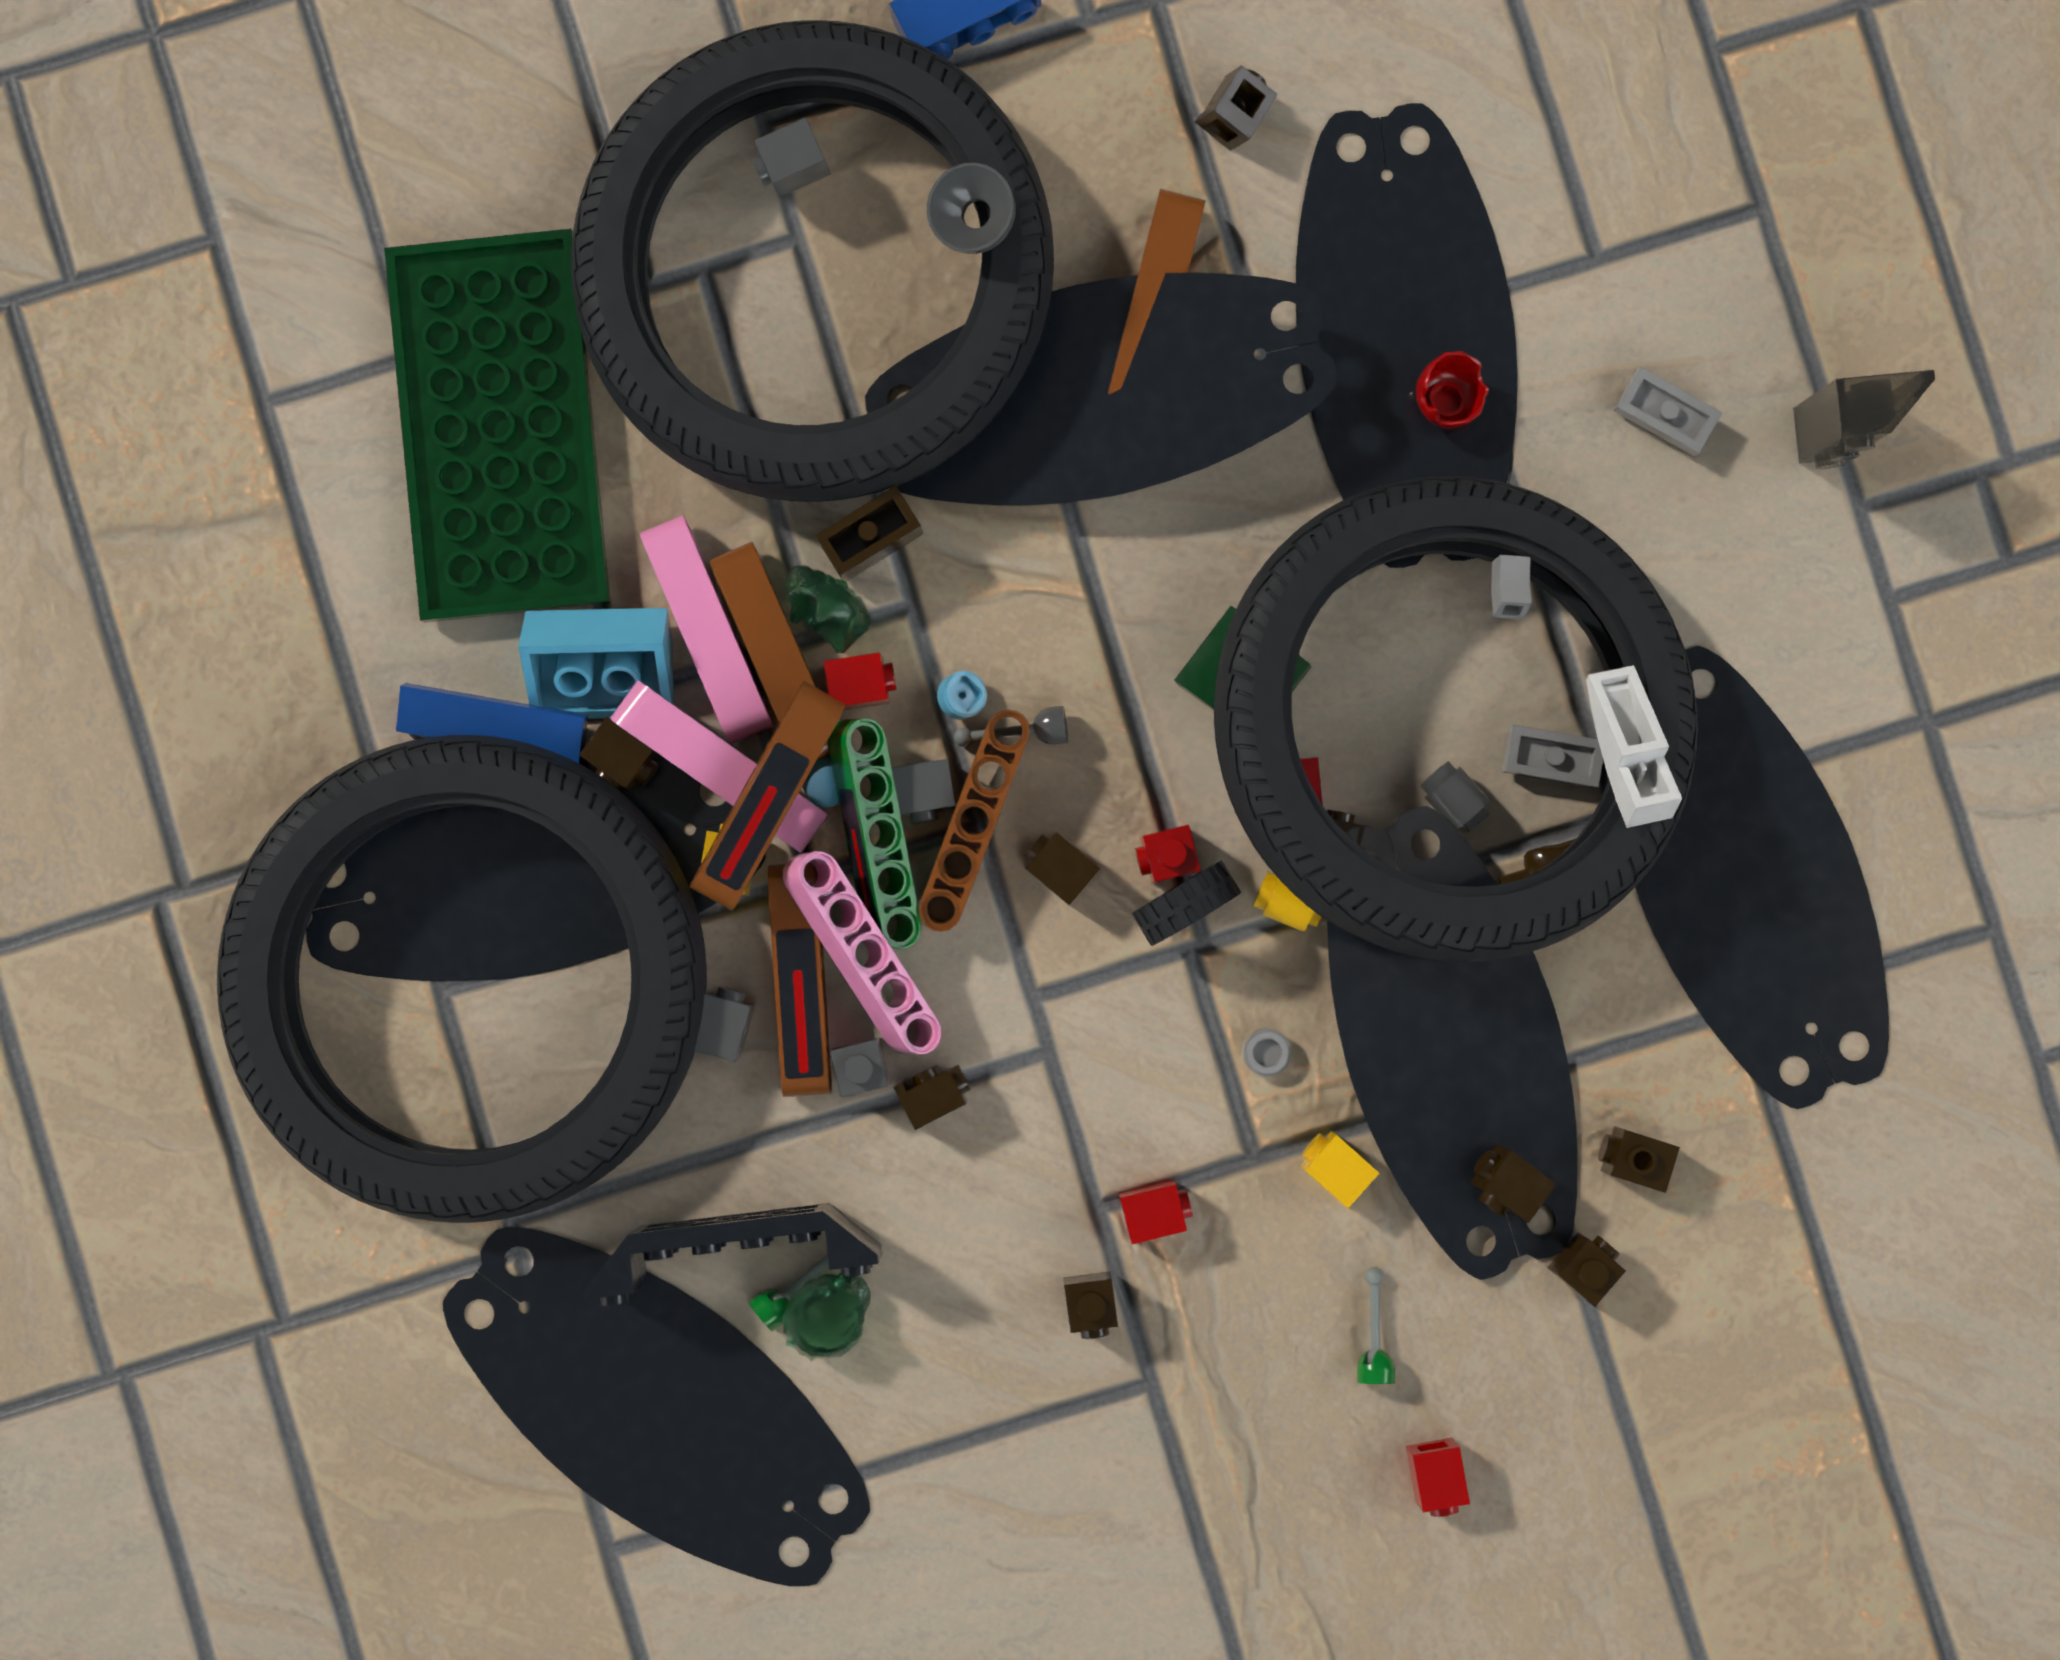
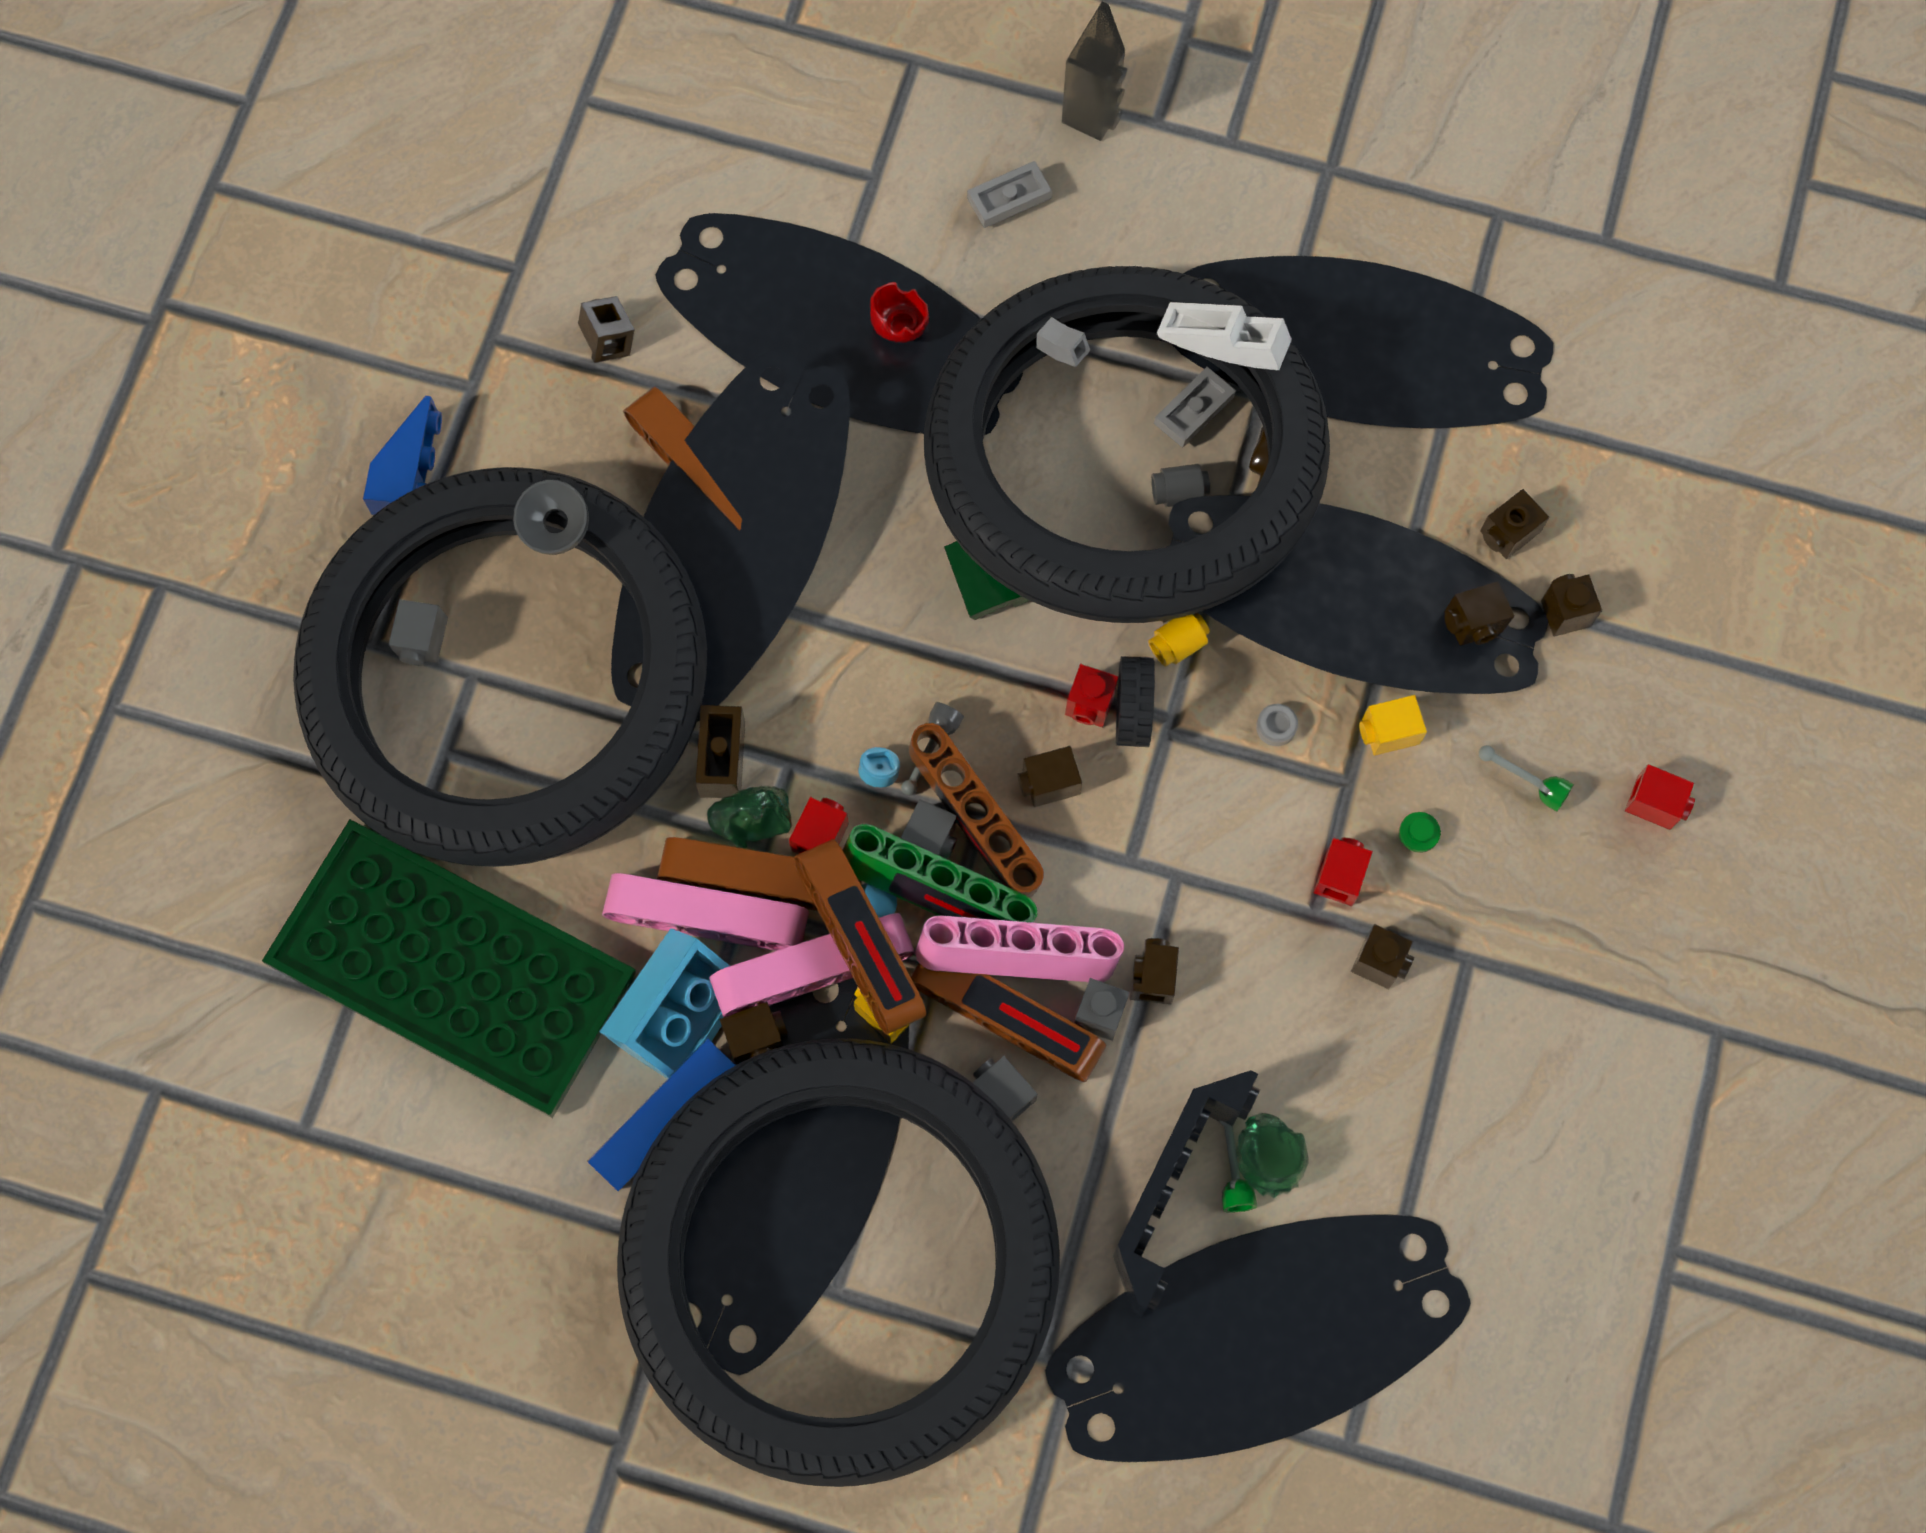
camera: 60 degrees left, 15 degrees down
none -> green plate [1399,812,1441,853]

